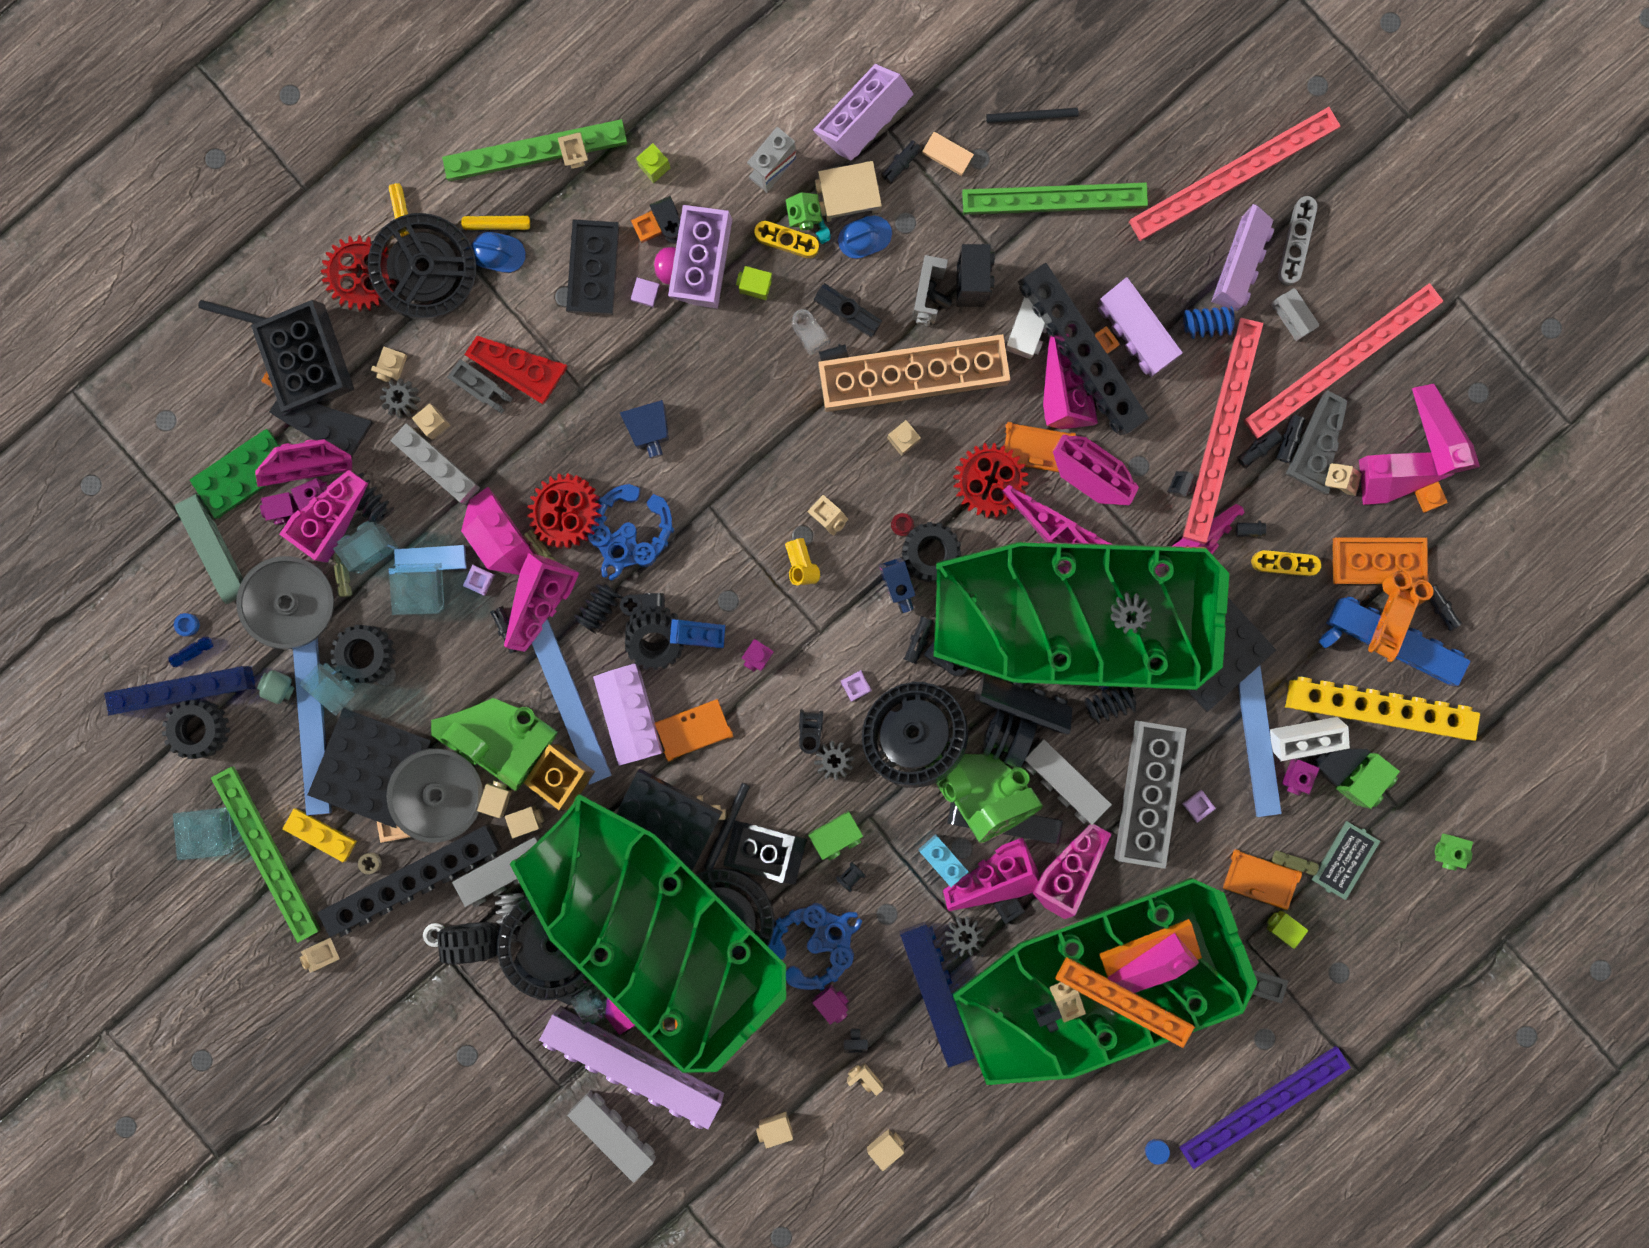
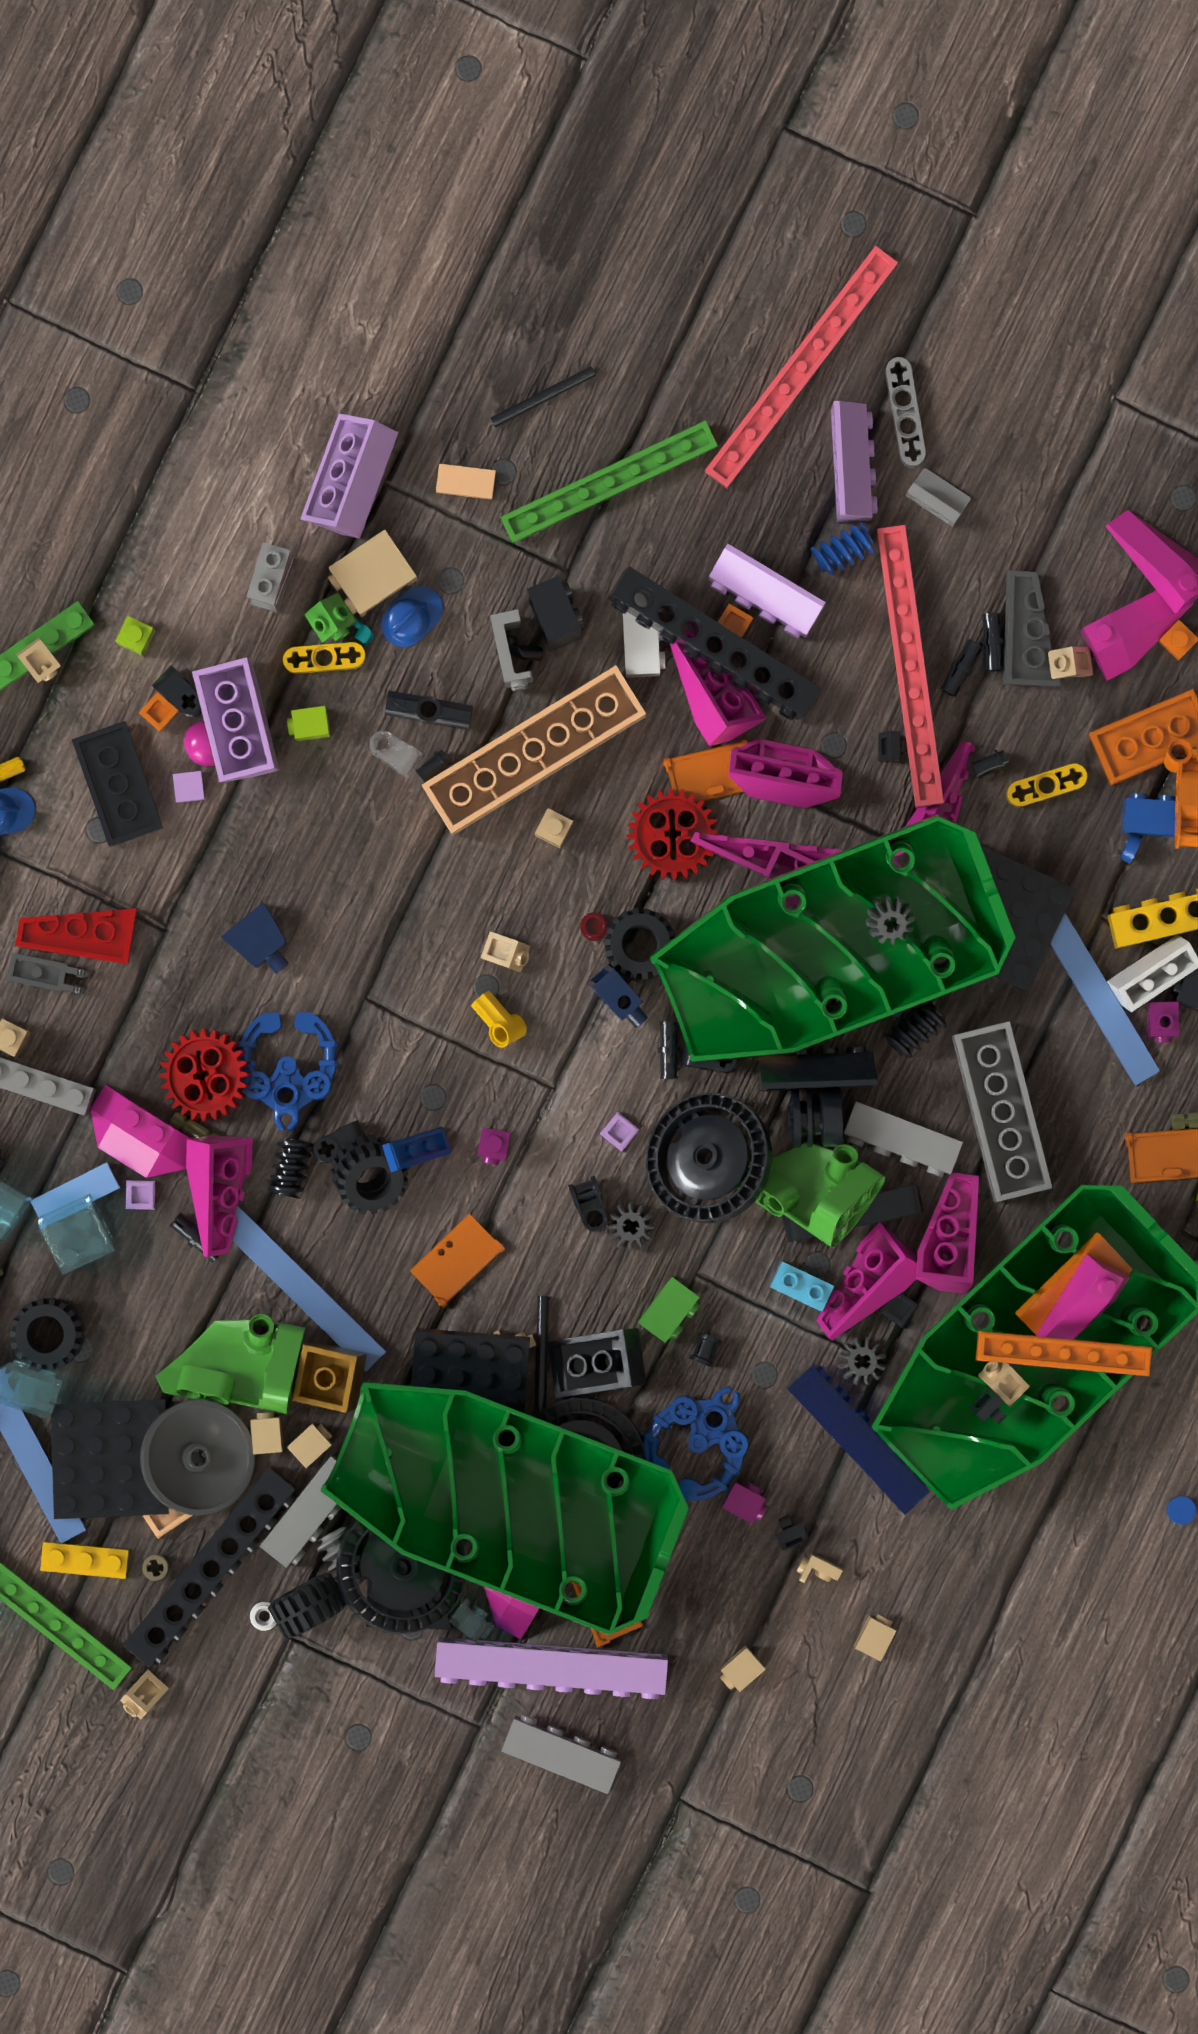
camera: 25 degrees left, 0 degrees up
lavender slope [593,664,664,766] -> none
black pin [881,140,922,184] -> none
lavender tile [1182,790,1216,823] -> none
coral plate [1243,283,1443,439] -> none

